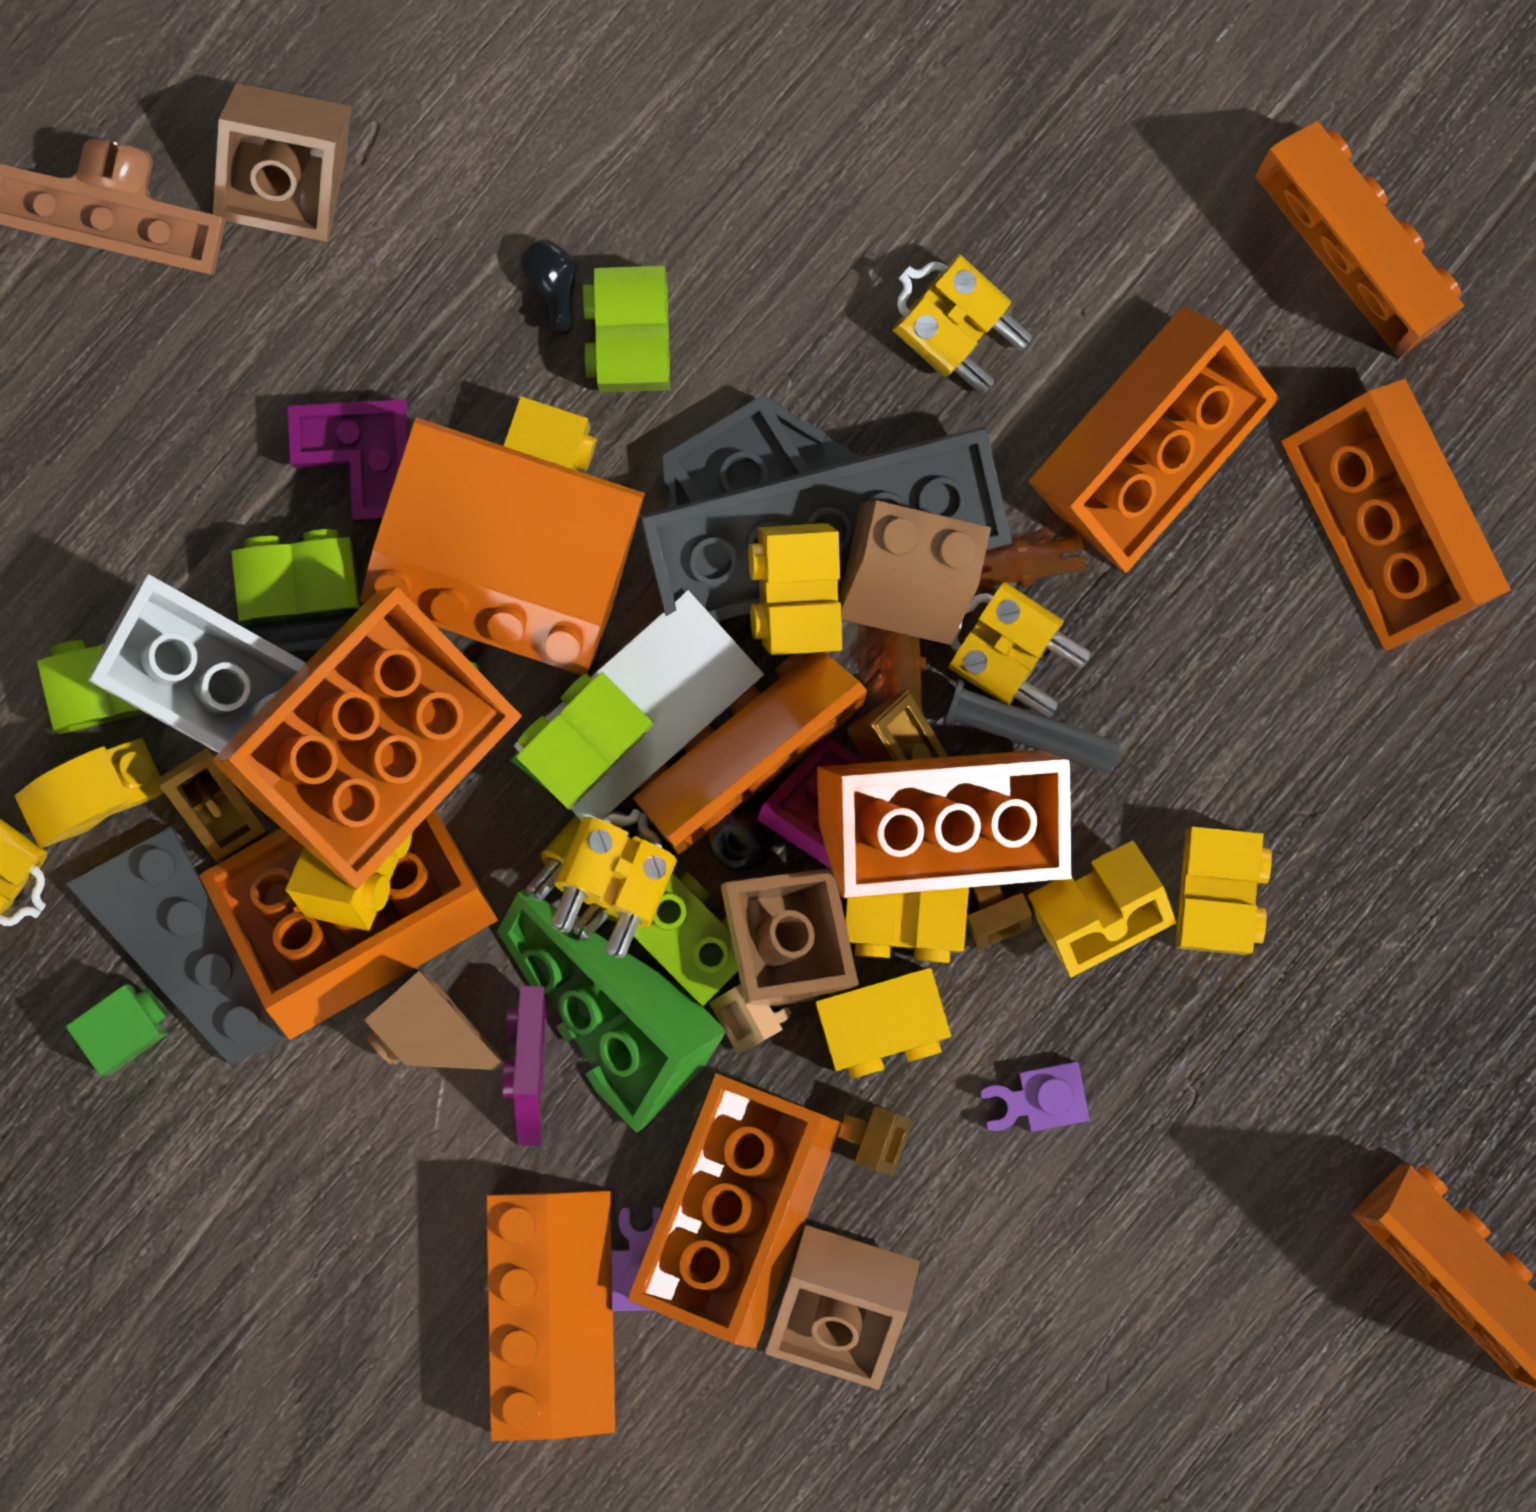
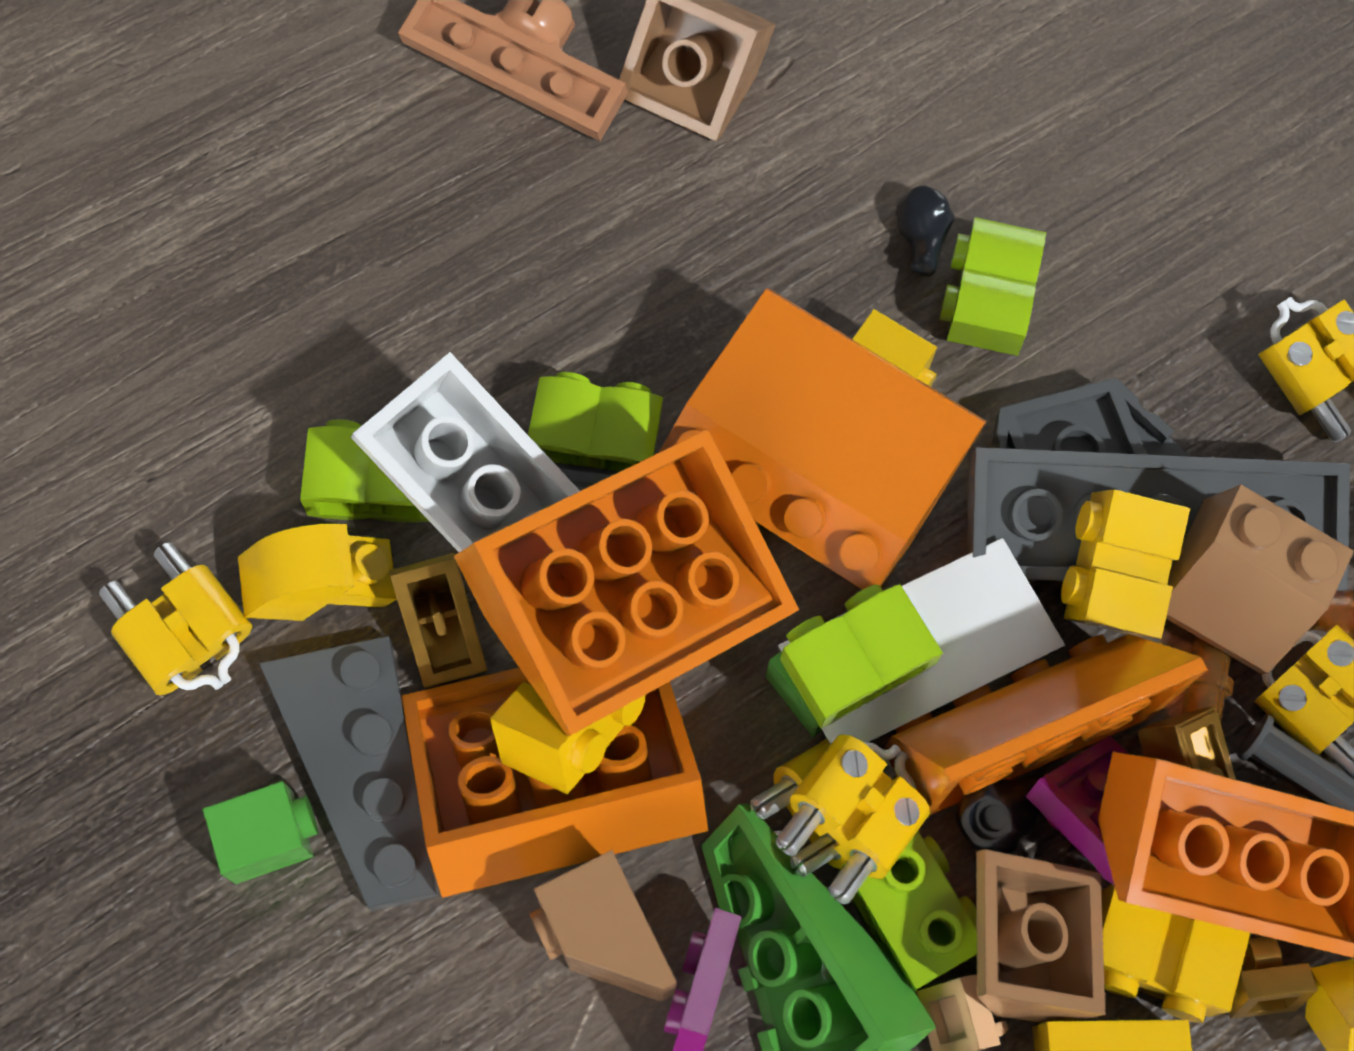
camera: 15 degrees right, 15 degrees down
magenta plate [287,399,409,523] -> none

